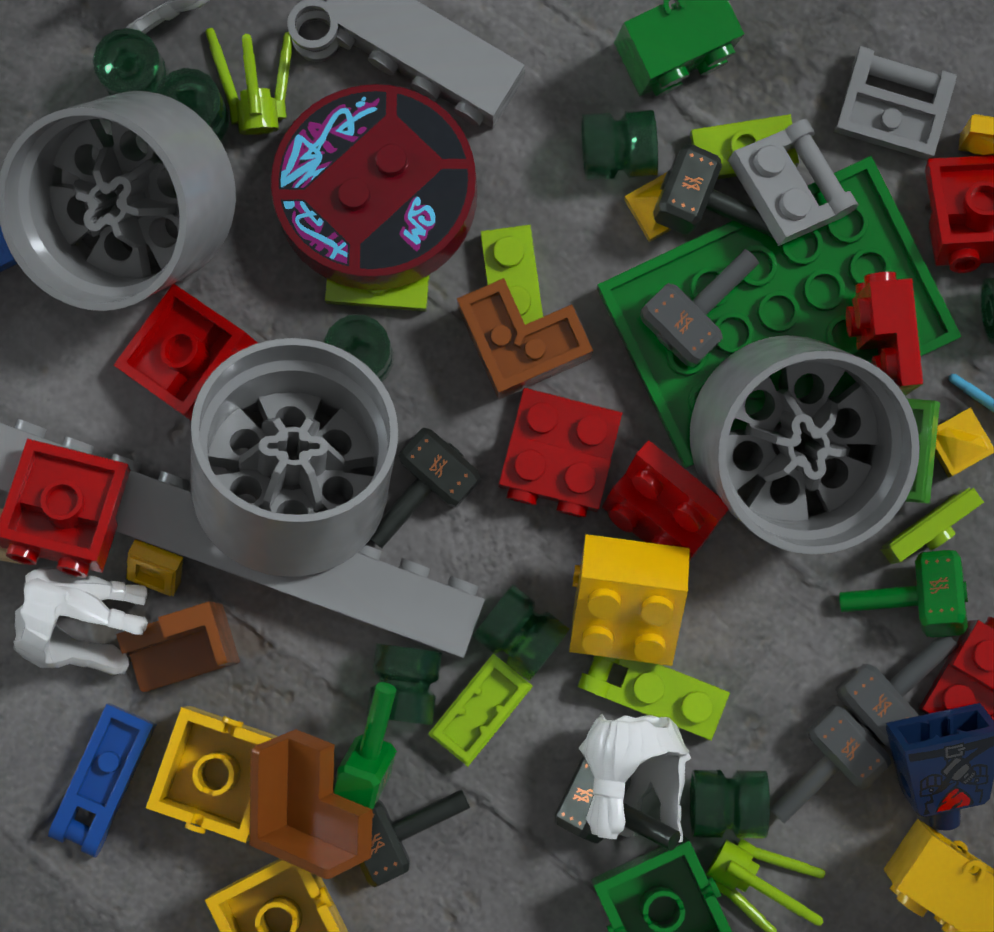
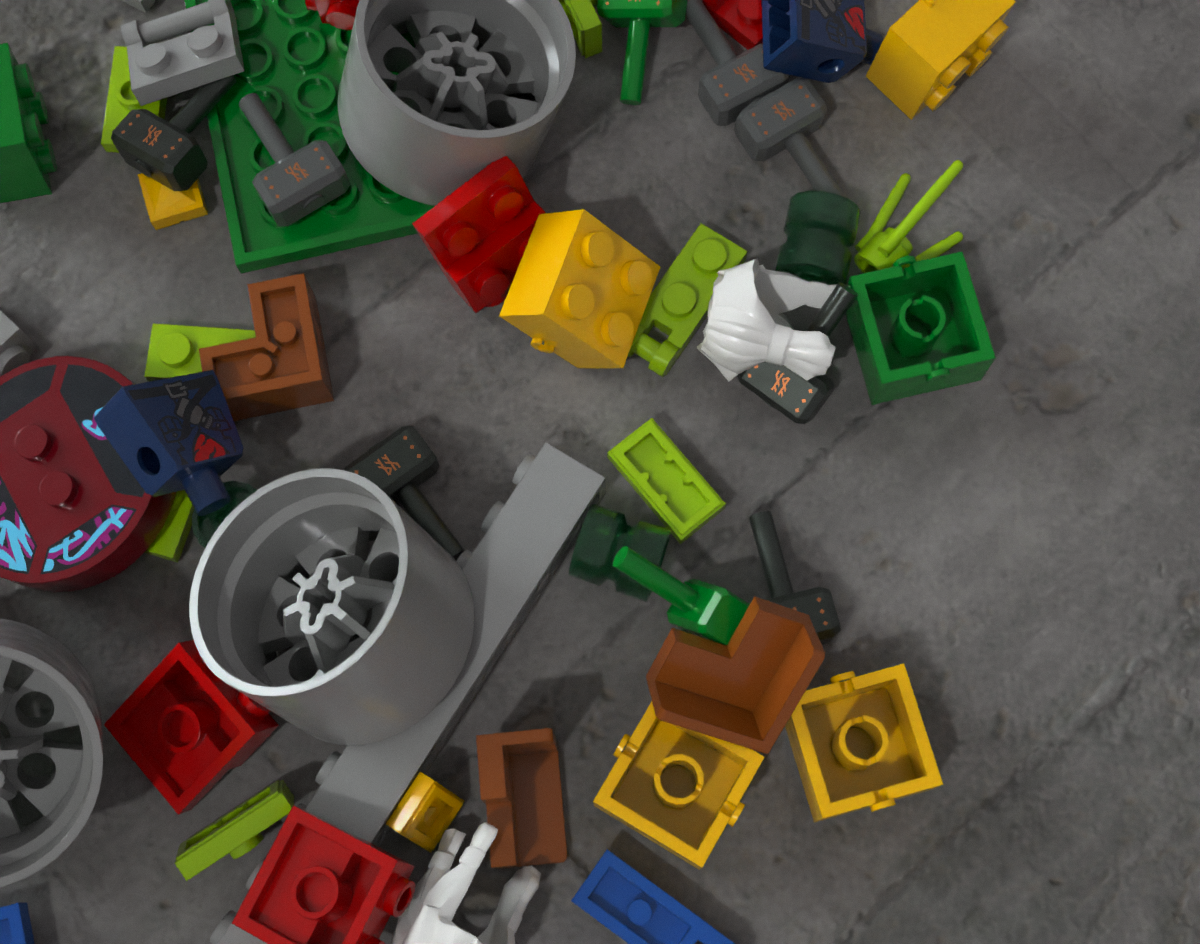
camera: 75 degrees left, 10 degrees down
clear green wheel [472,585,570,681] -> none
red plate [499,388,623,518] -> none
clear green wheel [581,110,658,181] -> none
none -> dark blue torso [94,370,244,516]
none -> lime plate [174,779,294,881]

